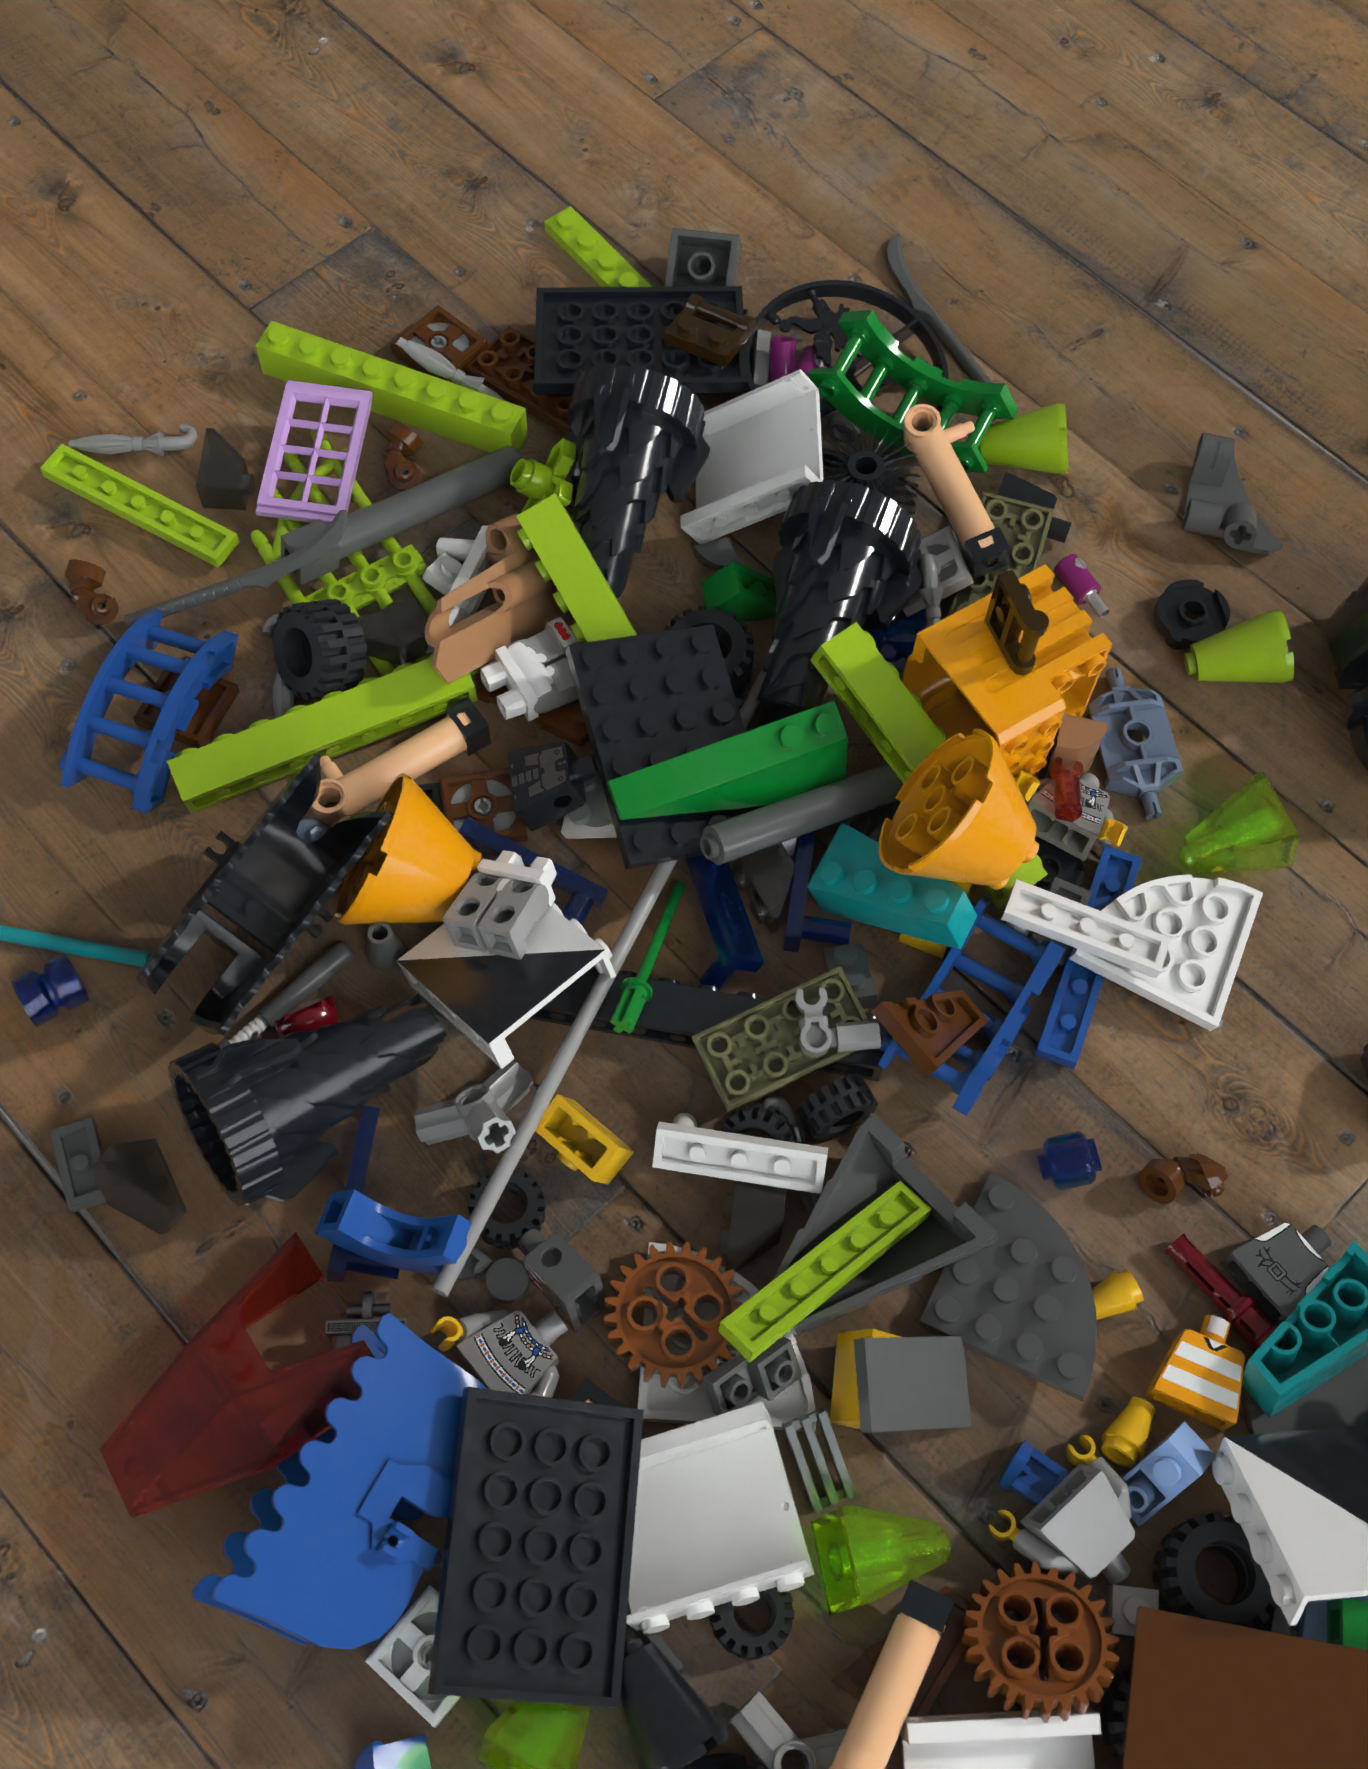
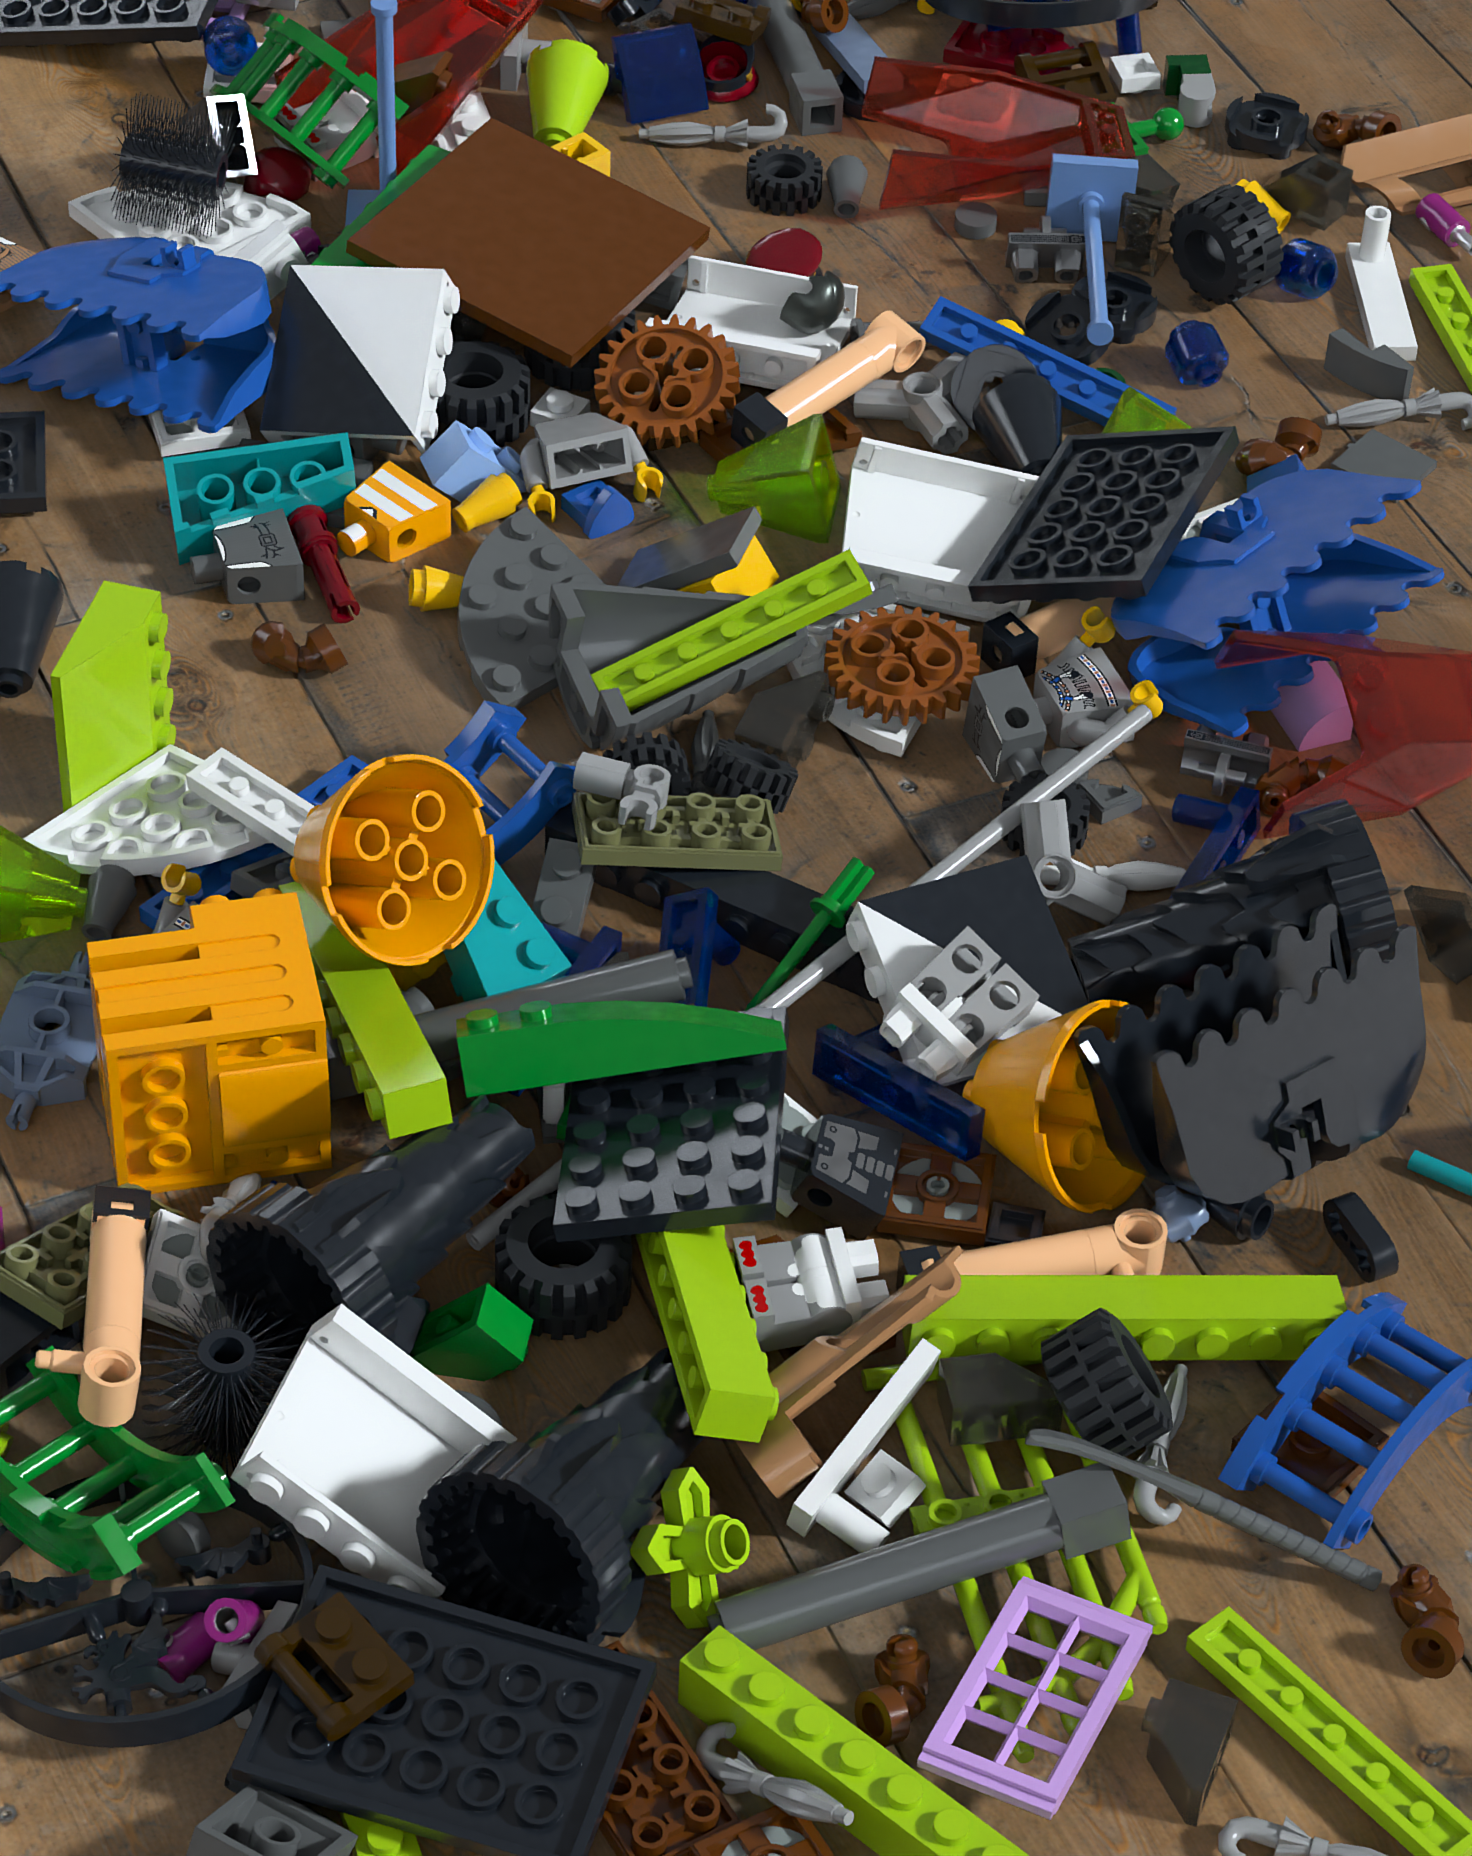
camera: 160 degrees left, 20 degrees down
blue arch [315,1189,472,1274] -> none
yellow brick [535,1094,634,1185] -> none
white piece [652,1113,828,1194] -> none
dark grey tile [781,1407,856,1513] -> none
reddish brown wing [871,989,989,1077] -> none
dark brown plate [984,570,1049,675] -> none
clear blue head [1037,1131,1102,1191] -> none
none -> lime slope [50,580,176,813]
none -> dark grey cone [82,864,137,941]
none -> white piece [1040,858,1197,891]
none -> reddish brown arm [1253,754,1349,816]
none -> black beam [1323,1192,1399,1283]

